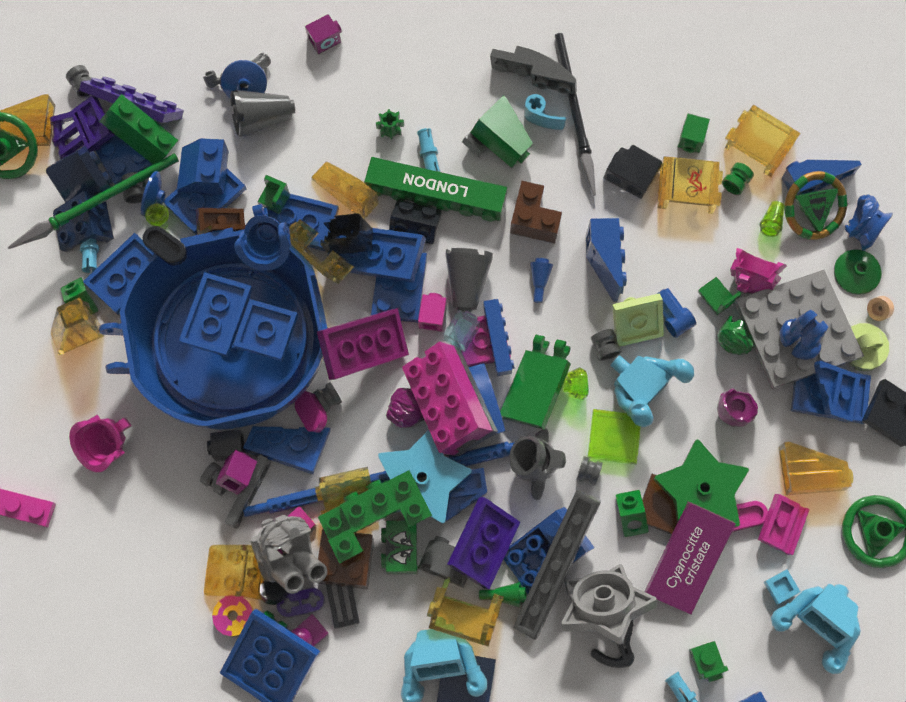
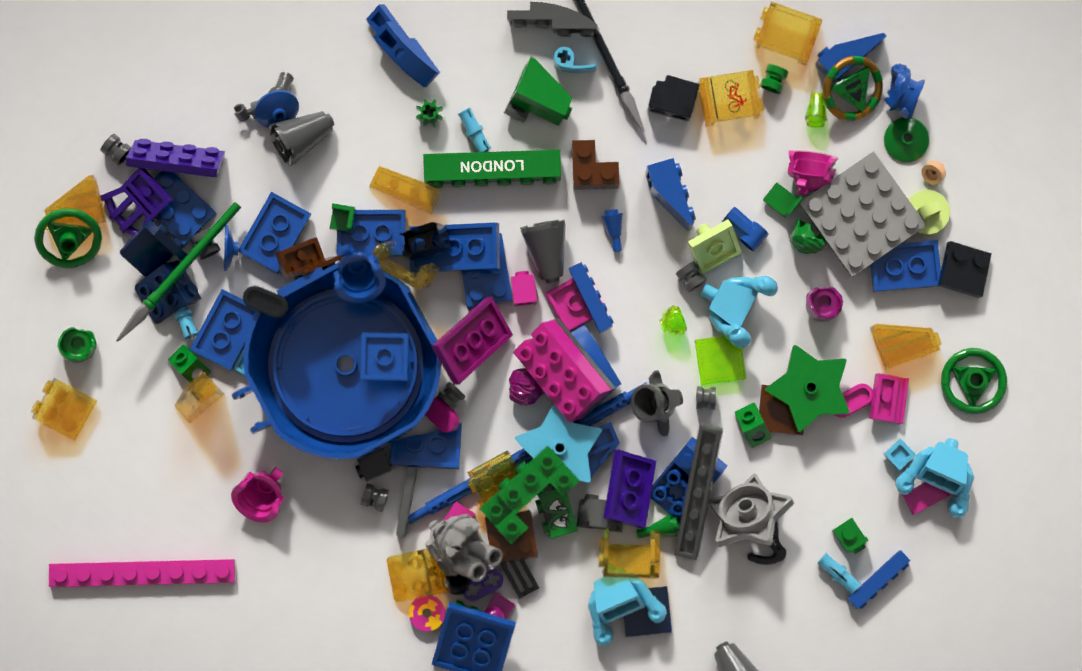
camera: 20 degrees left, 10 degrees up
green brick [99,94,178,164] -> none
clear neon green cone [145,204,169,229] -> none
blue slope [177,138,229,194] -> none
blue plate [179,272,253,357] -> none
magenta brick [216,450,257,495] -> none
magenta brick [305,14,342,55] -> none
black bracket [389,200,442,244] -> none
clear light blue brick [444,310,480,352] -> none
green tile [500,334,571,430] -> none
magenta tile [644,501,736,615] -> none
green brick [677,113,710,153] -> none
blue piece [779,310,828,360] -> none
blue wing [814,361,861,423] -> none
none -> blue slope [366,4,440,87]
none -> dark pink tile [902,482,952,515]

